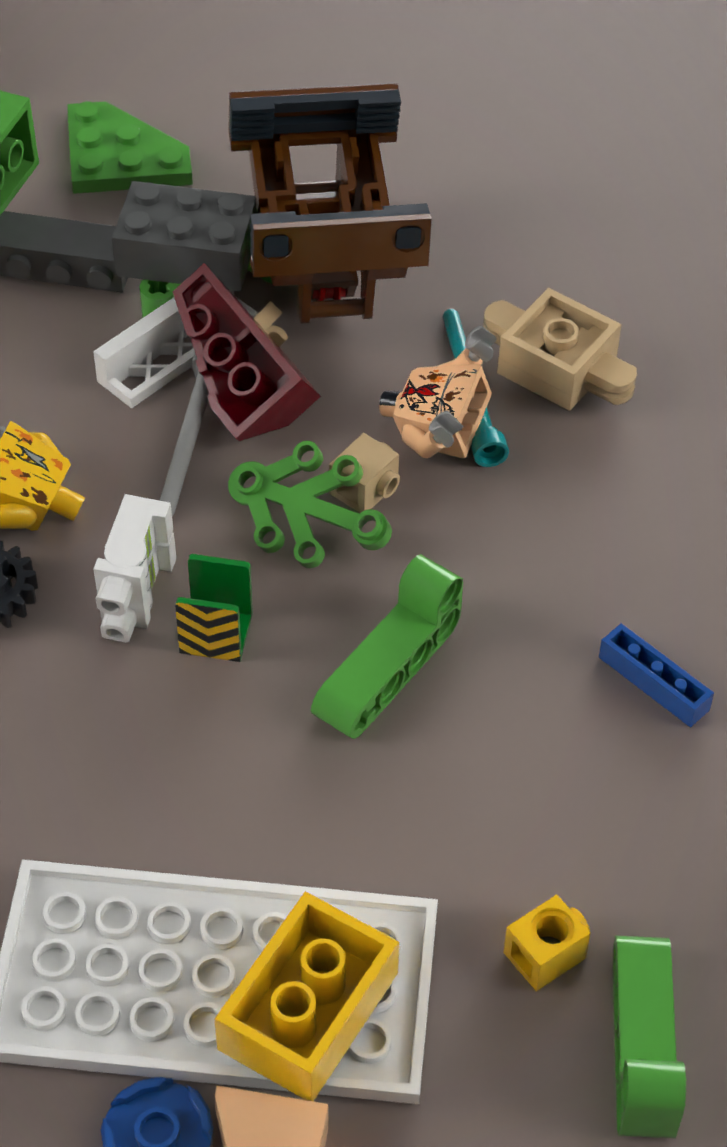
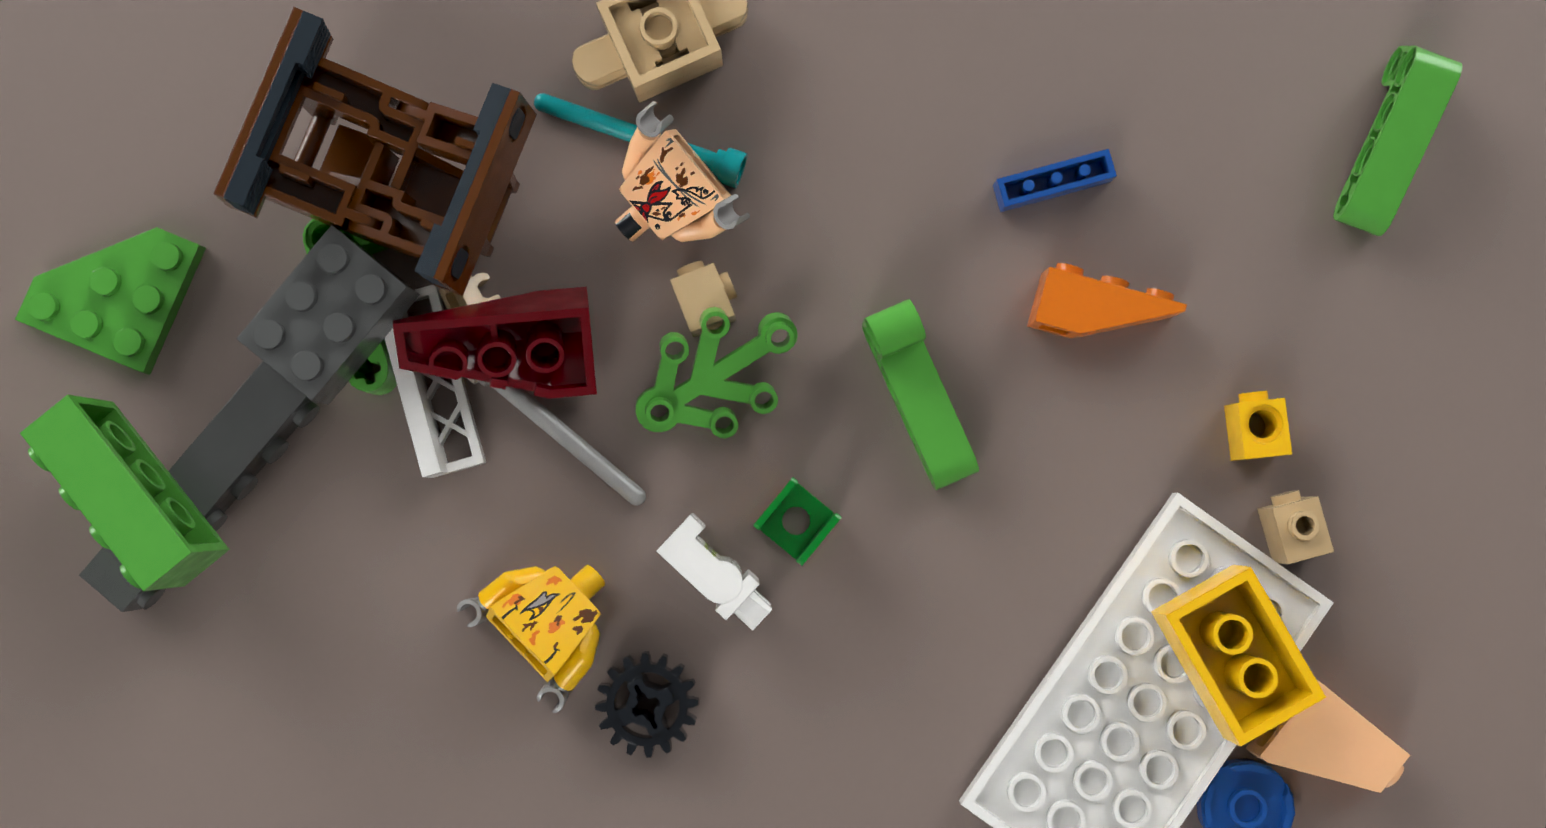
camera: 60 degrees left, 35 degrees up
bright green beam [612,935,686,1138] -> none
none -> orange slope [1027,263,1187,339]
none -> tan brick [1257,490,1334,564]

